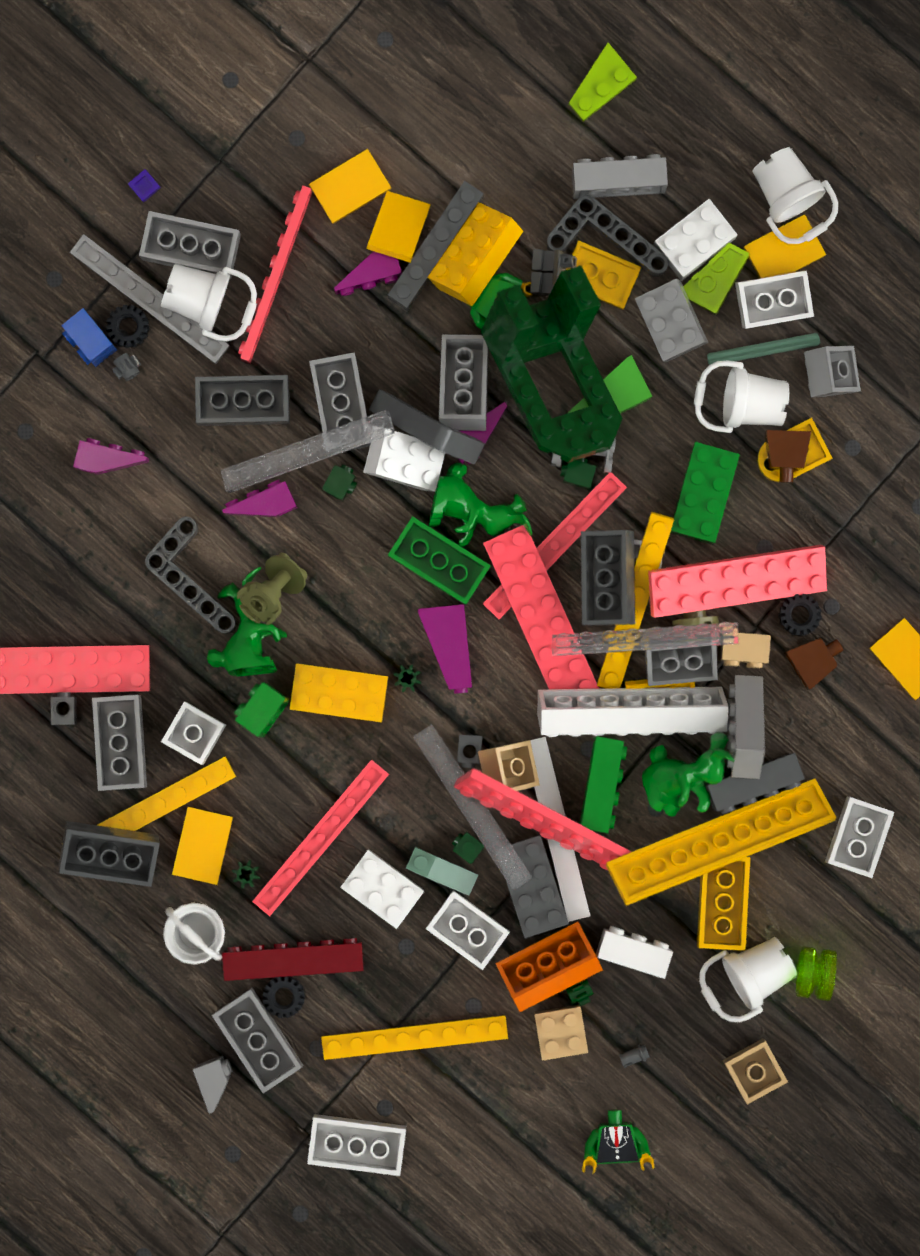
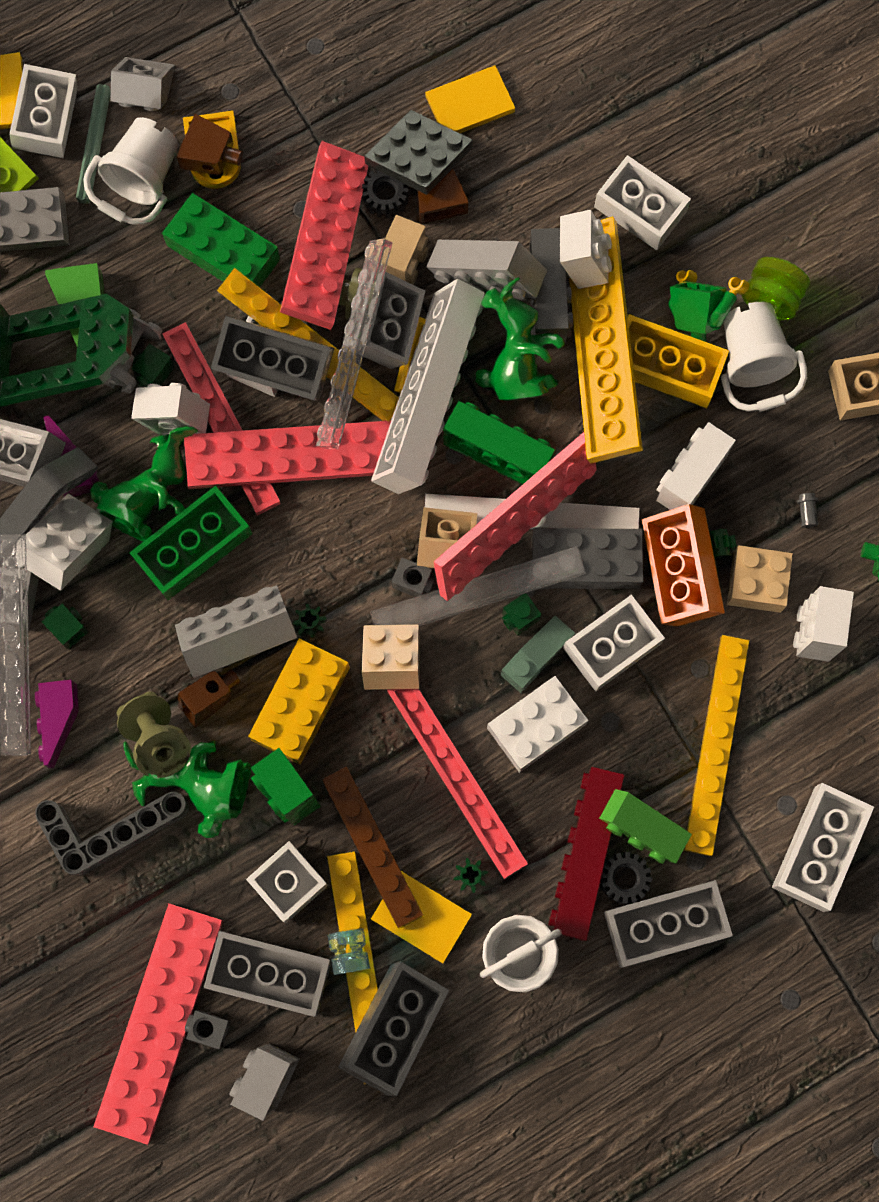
camera: 70 degrees left, 10 degrees down
light grey slope [193,1055,233,1114] -> none
magenta slope [418,604,472,694] -> none
none -> white brick [131,383,210,435]
none -> light grey brick [175,585,297,678]
none -> reddish brown torso [178,669,240,728]
none -> light grey brick [229,1043,300,1121]
none -> reddish brown plate [322,766,424,929]
none -> clear light blue wheel [327,928,370,975]
none -> tan brick [362,625,420,690]
none -> pearl dark grey plate [364,110,473,195]
none -> white brick [560,210,612,289]
none -> bright green brick [599,789,692,864]
none -> green torso [668,270,749,342]
none -> white brick [793,586,854,662]

